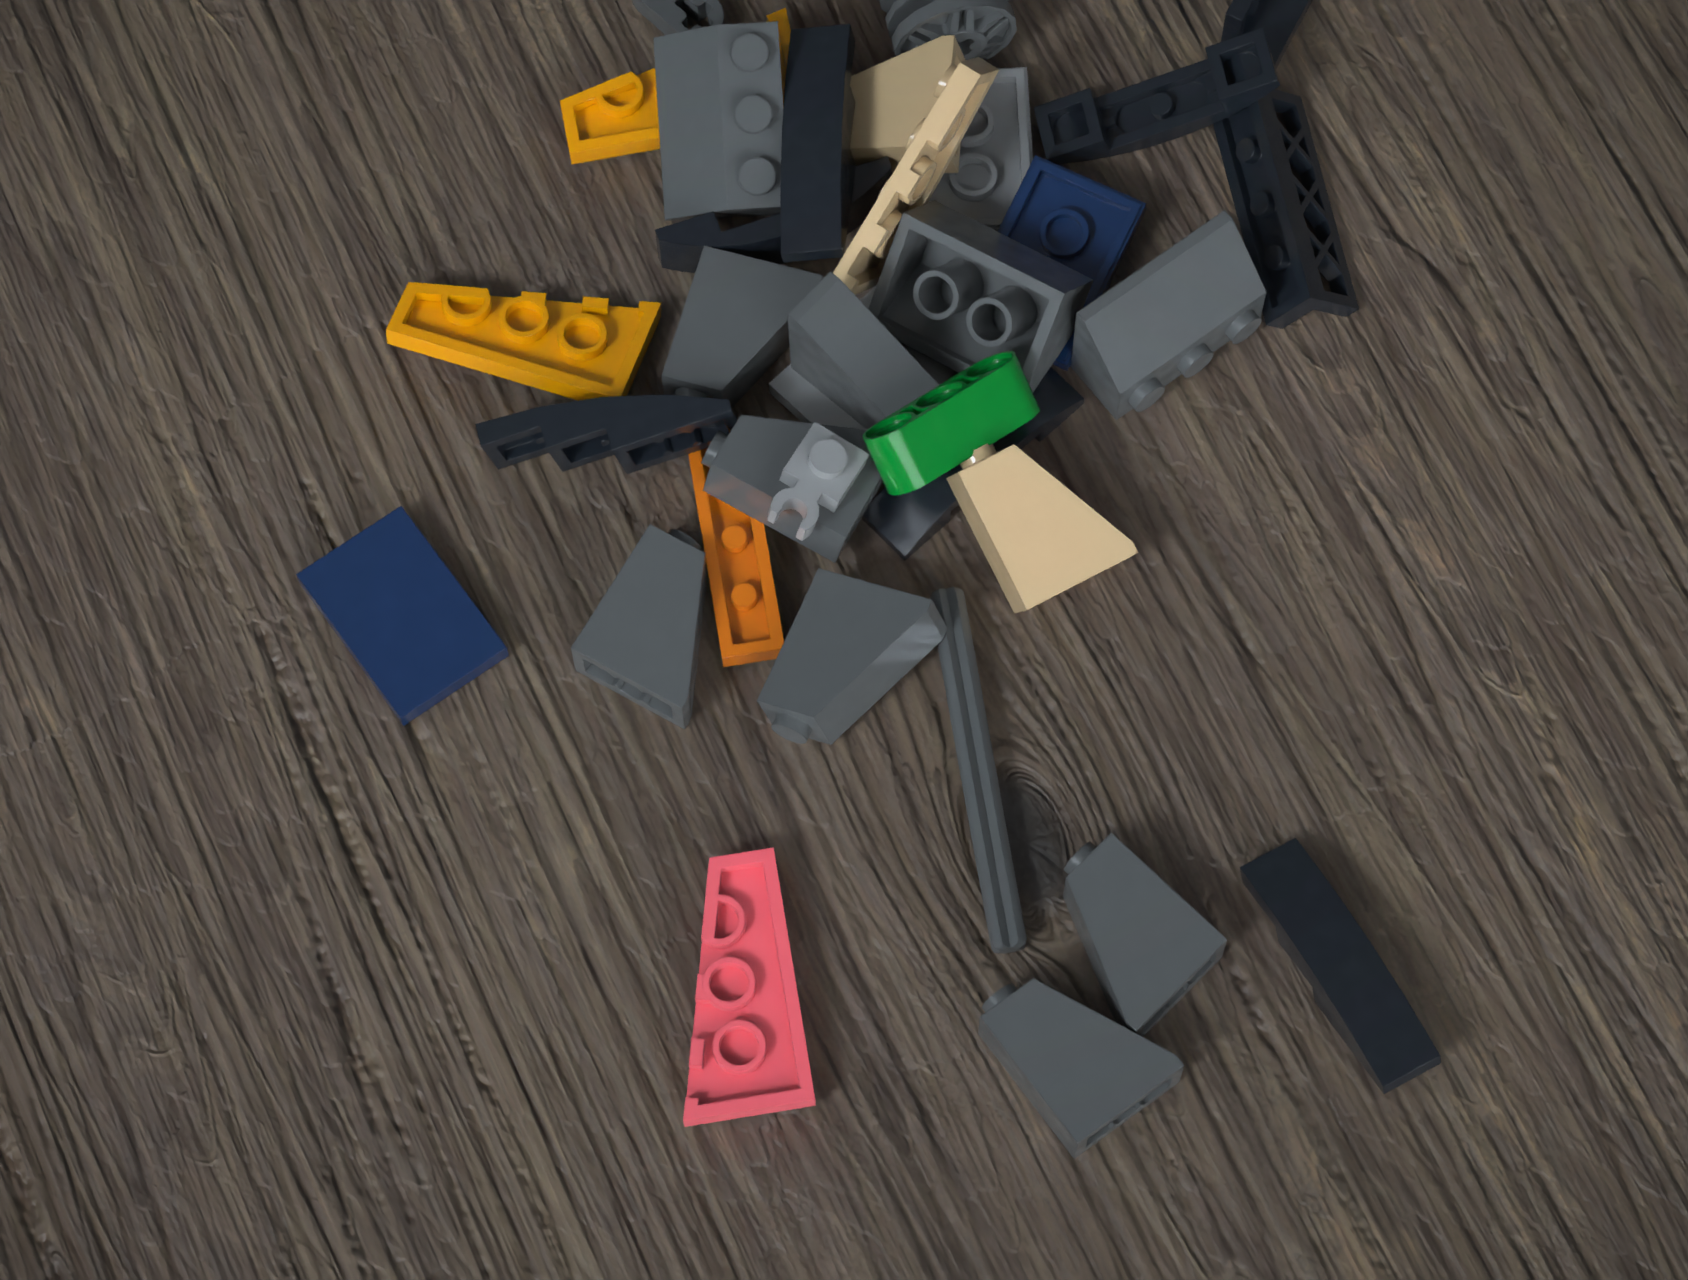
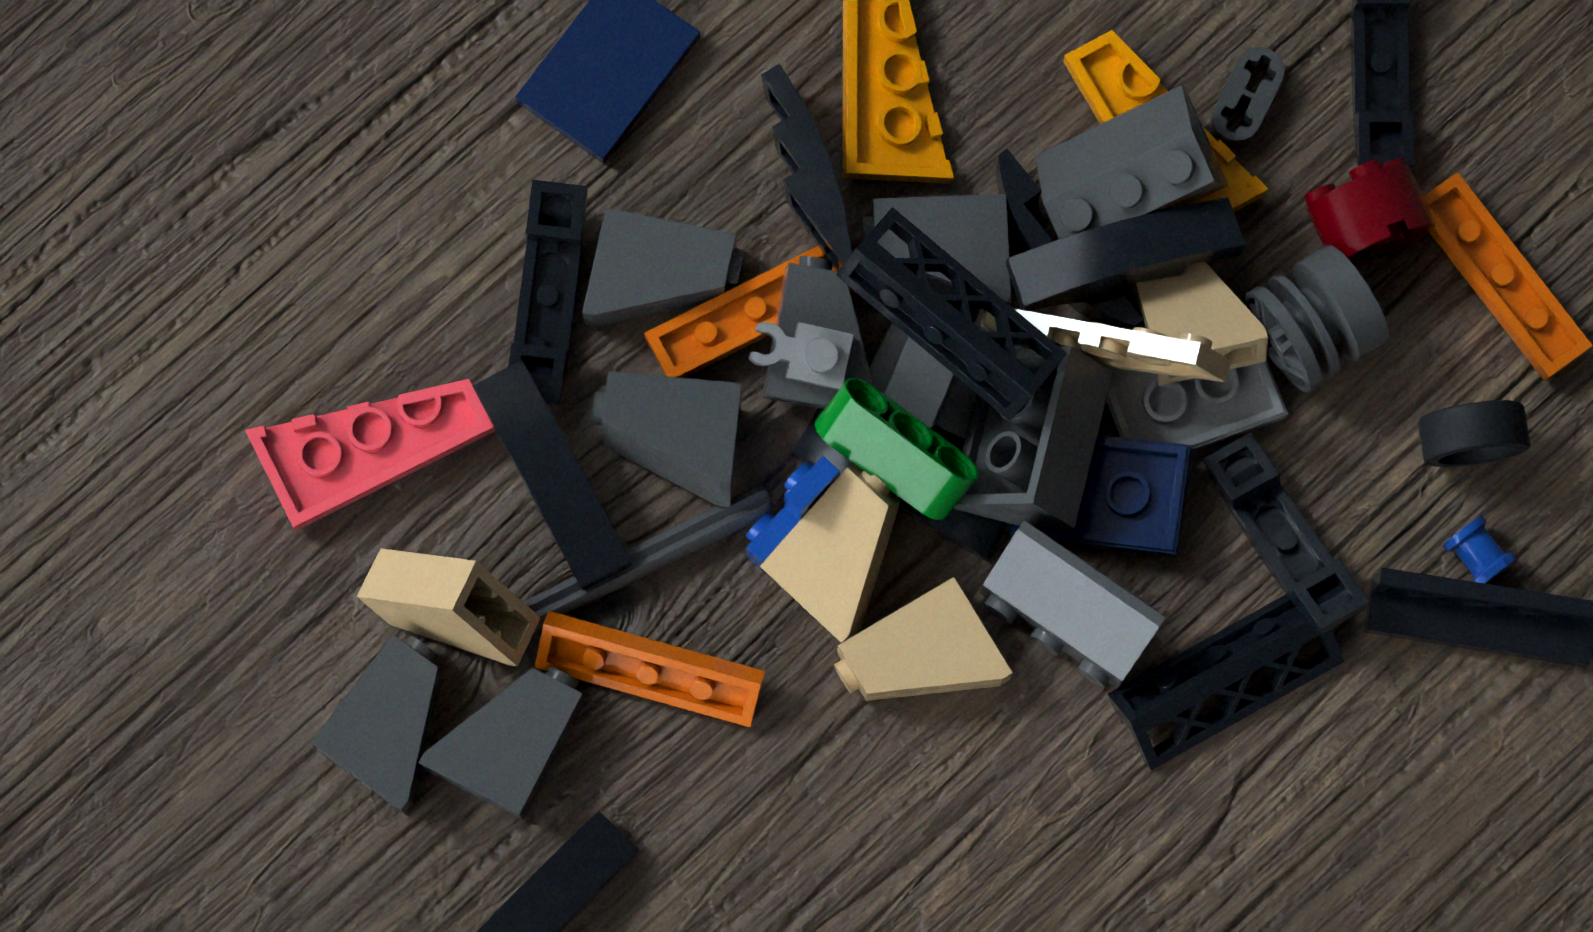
camera: 70 degrees right, 10 degrees up
none -> tan slope [357,548,541,667]
none -> black slope [473,360,632,591]
none -> black slope [508,180,588,405]
none -> orange plate [535,611,765,727]
none -> blue plate [746,456,840,571]
none -> tan slope [834,577,1013,701]
none -> black fence [836,207,1067,421]

